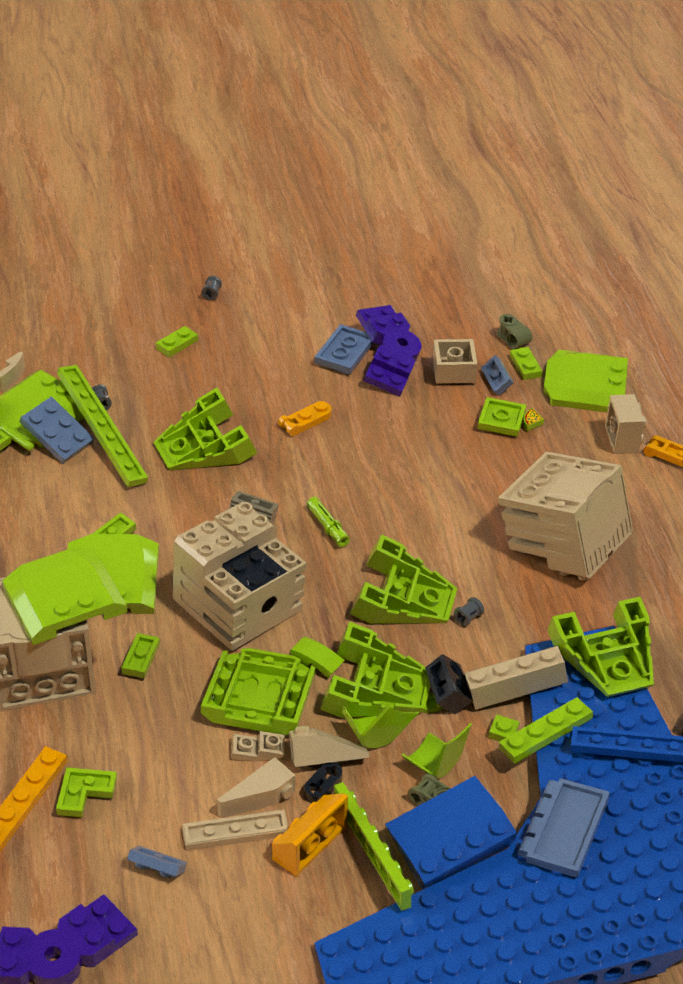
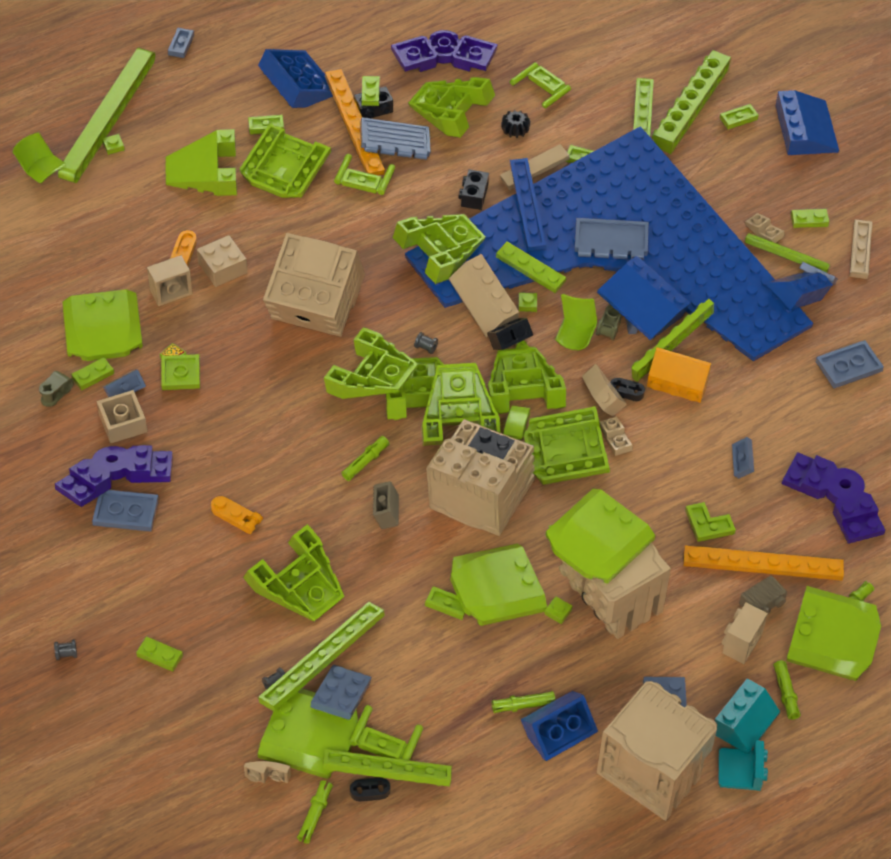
camera: 110 degrees left, 10 degrees up
tan tile [182,809,289,851] -> none
tan slope [217,757,295,818] -> none
lime piece [342,705,419,748] -> none
none -> tan brick [197,235,247,287]
none -> lime wedge [324,327,418,399]
none -> lime wedge [421,363,501,446]

